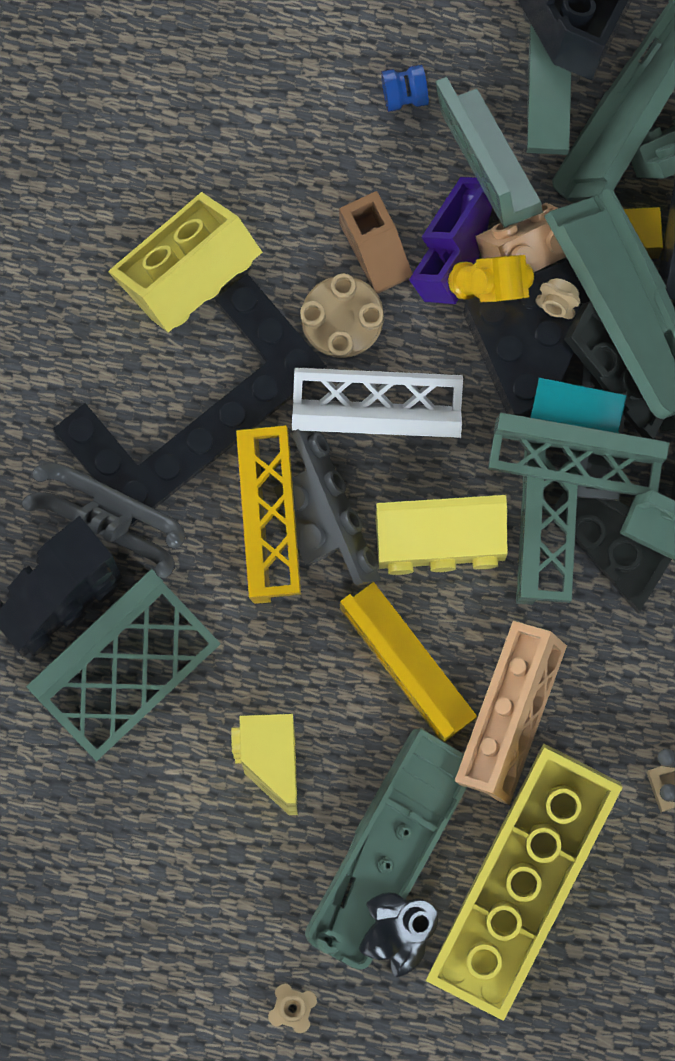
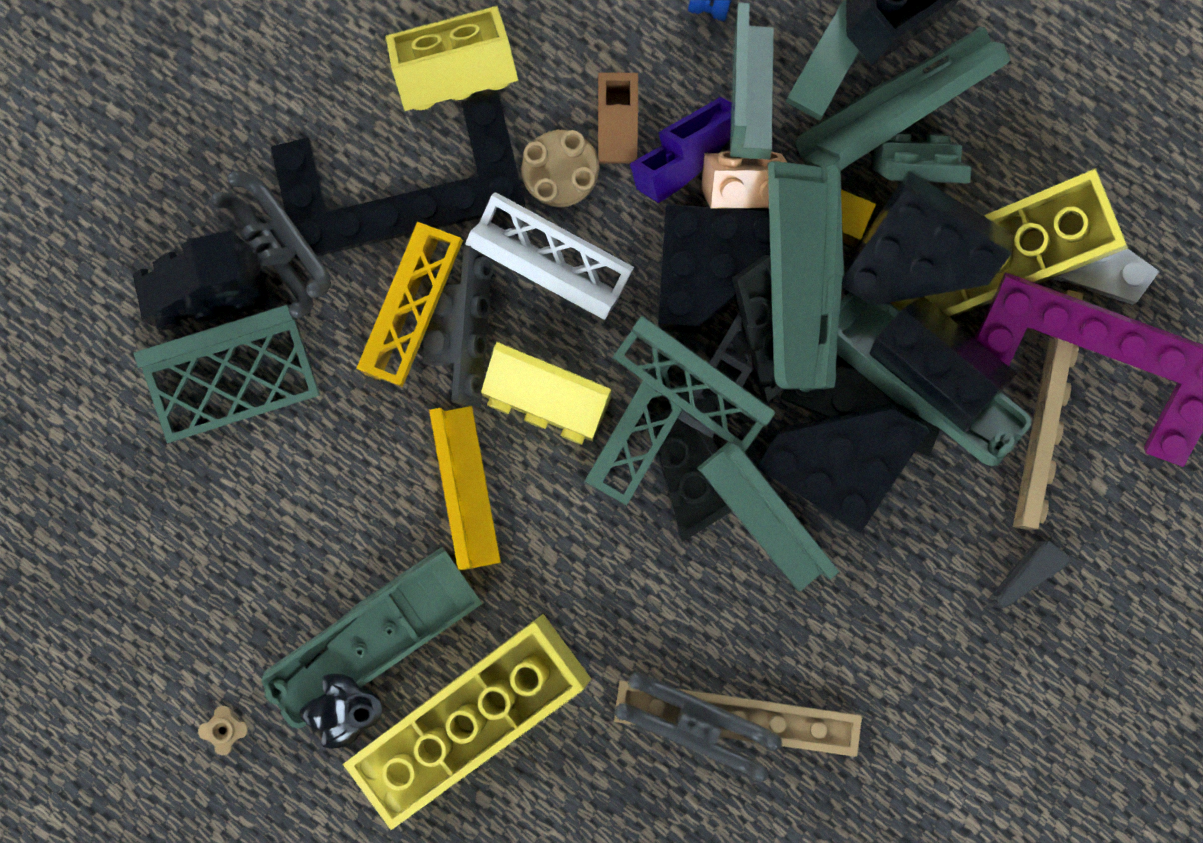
camera: 30 degrees right, 5 degrees up
light yellow slope [231,714,298,815] -> none
yellow connector [448,255,534,302] -> none
light nougat fence [455,621,567,805] -> none
teal slope [531,378,627,433] -> none
tan plate [535,278,580,319] -> none

